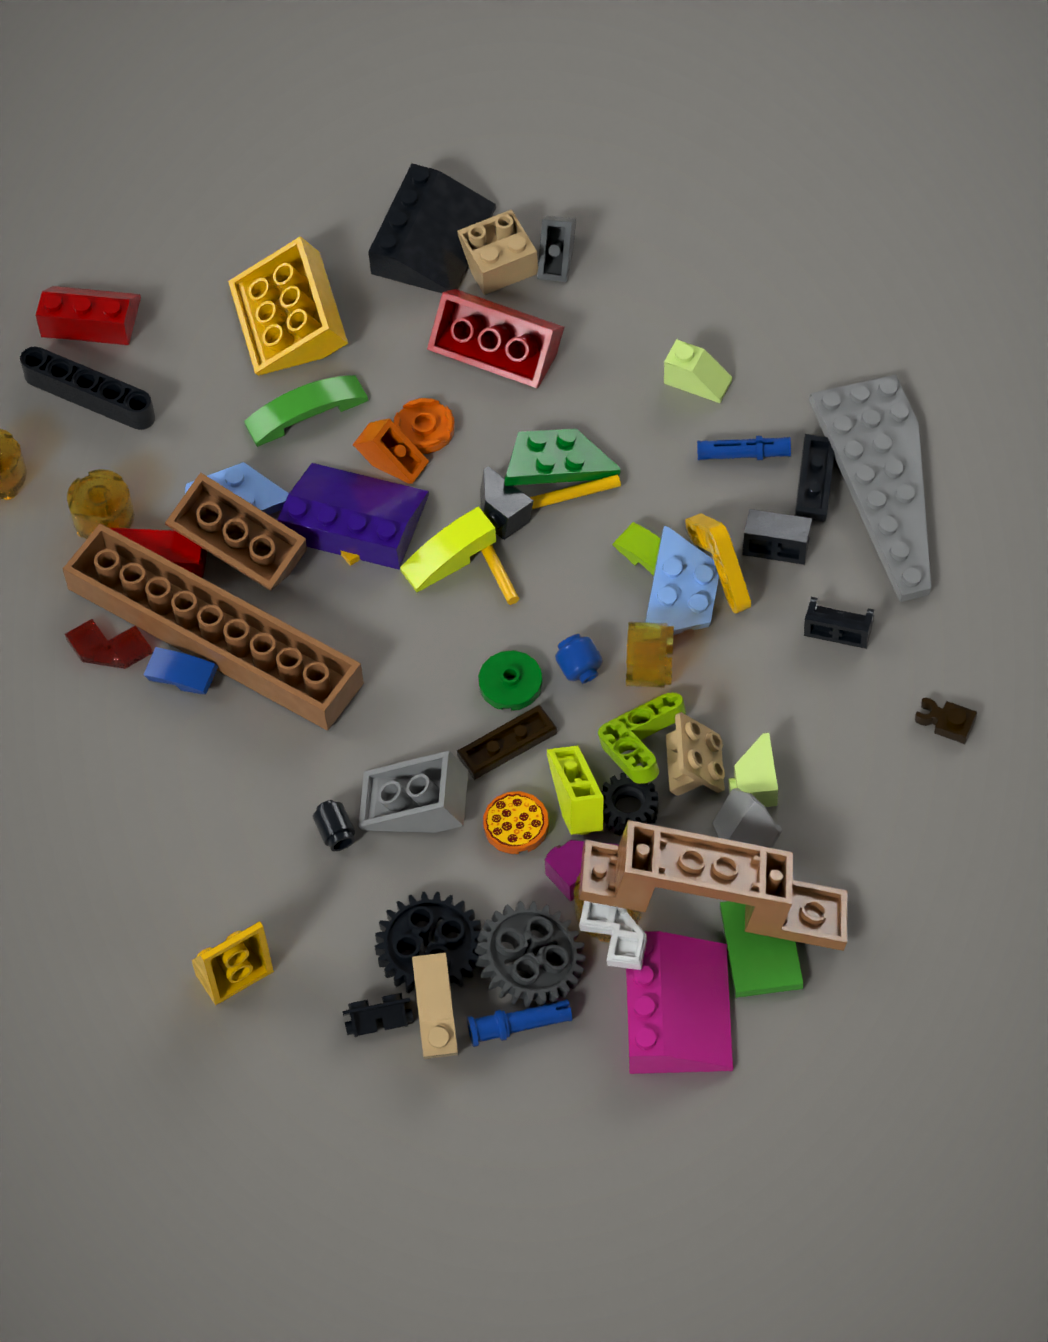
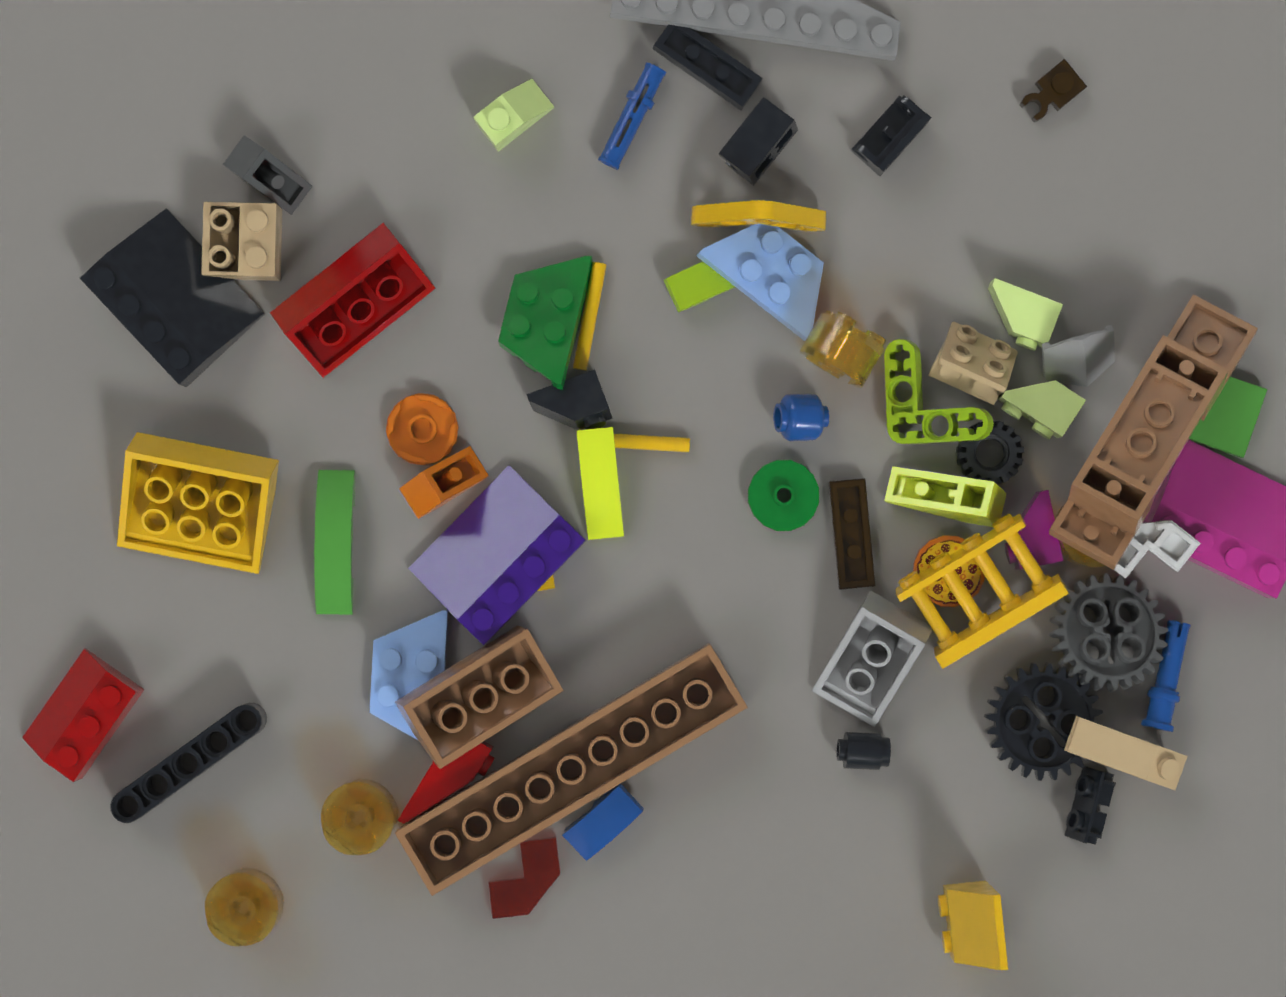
camera: 65 degrees left, 30 degrees up
none -> yellow fence [895,514,1069,669]
none -> yellowish green slope [997,380,1086,440]

